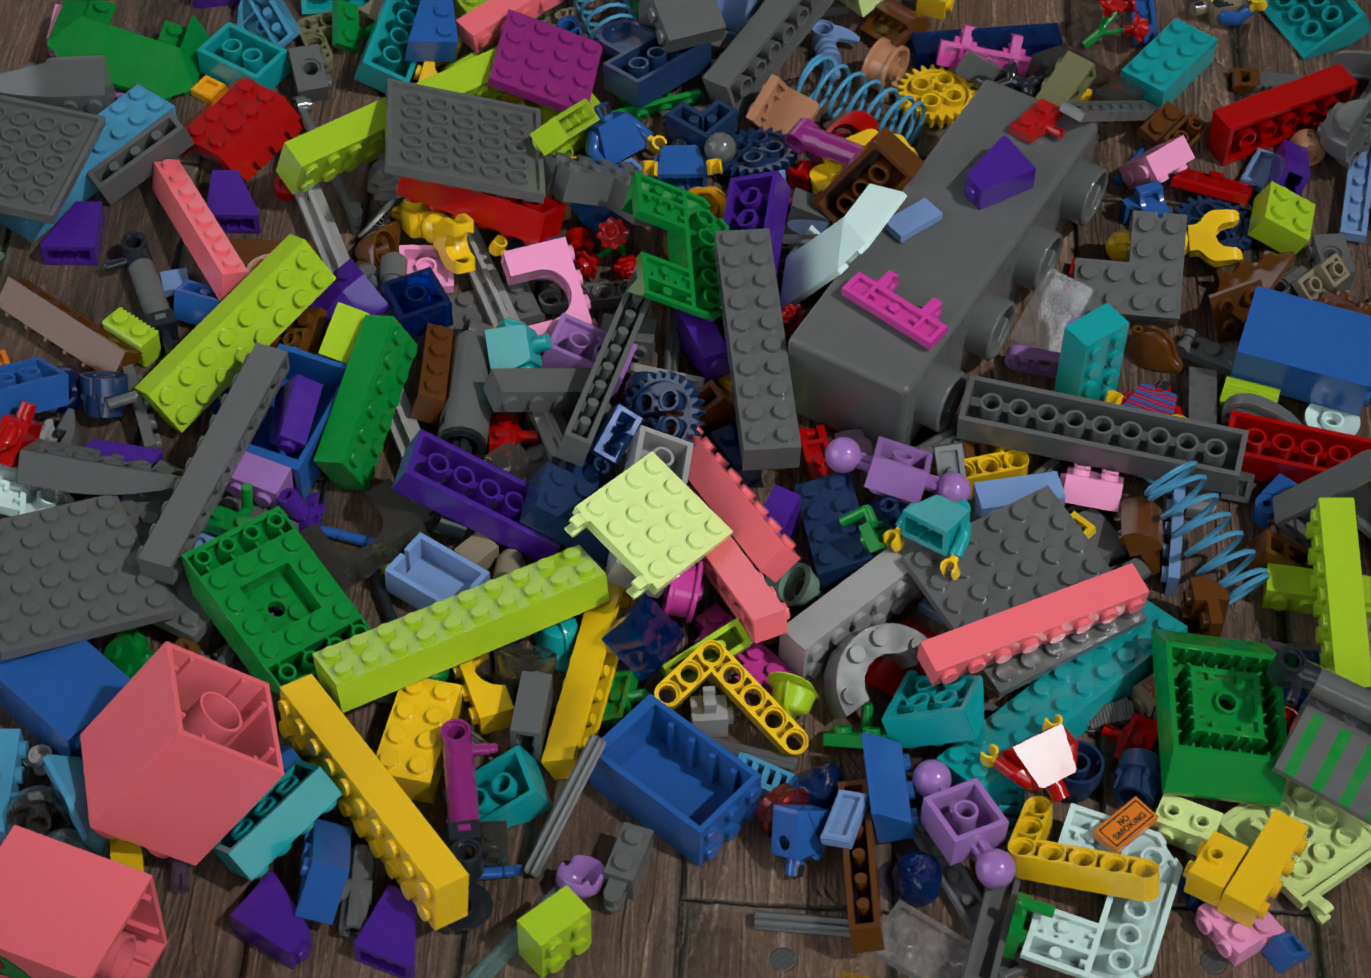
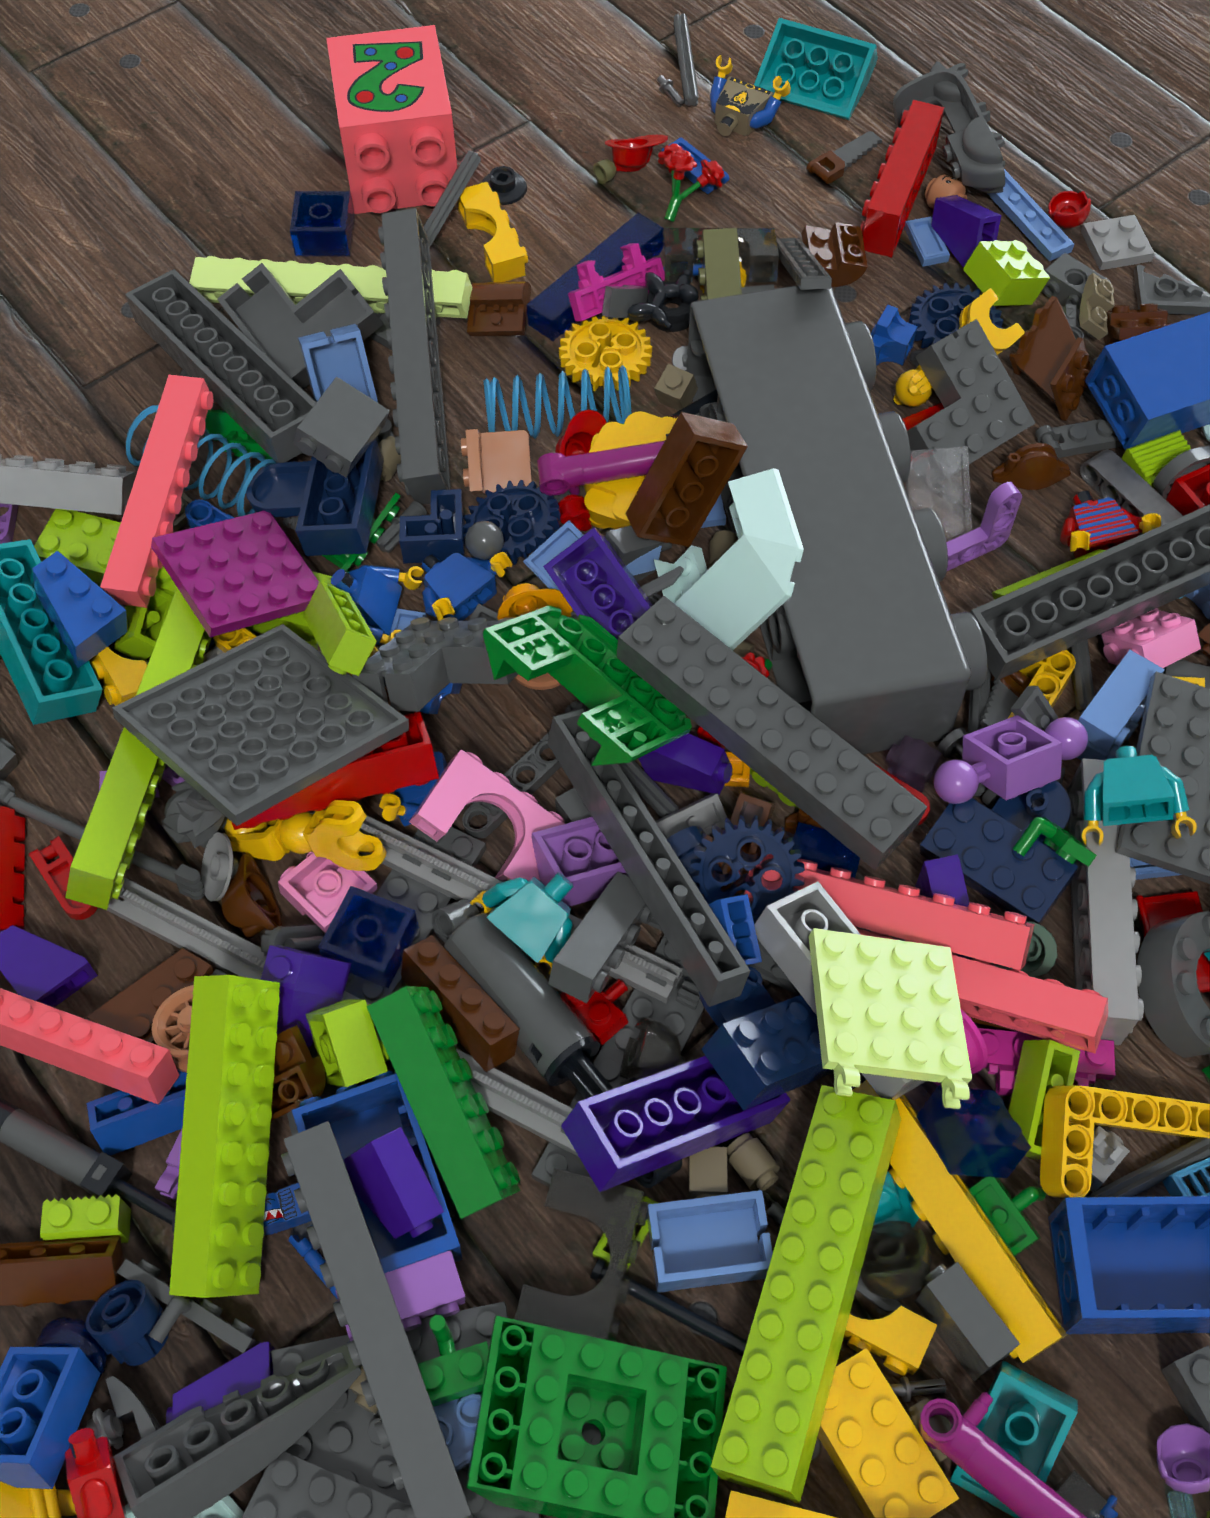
camera: 40 degrees left, 10 degrees up
medium blue tile [160,268,189,297] -> none
dark purple bar [277,488,327,536] -> none
blue wheel [319,525,379,549] -> none
dark grey brick [379,252,408,293] -> none
dark grey axle [522,734,606,878] -> none
red brick [564,227,594,262] -> none
red plant [573,217,636,280] -> none
lime piece [767,672,819,721] -> none
medium blue piece [811,20,860,82] -> none
dark pink hinge [841,270,948,350] -> none
nougat wheel [860,37,910,98] -> none
medium blue tile [884,198,943,243] -> none
dark purple slope [964,135,1036,210] -> none
red plate [1009,98,1065,144] -> none
teal brick [1054,303,1129,401] -> none
teal brick [1118,18,1218,108] -> none
bright pink brick [1118,135,1195,190] -> none
red door [1171,168,1254,206] -> none

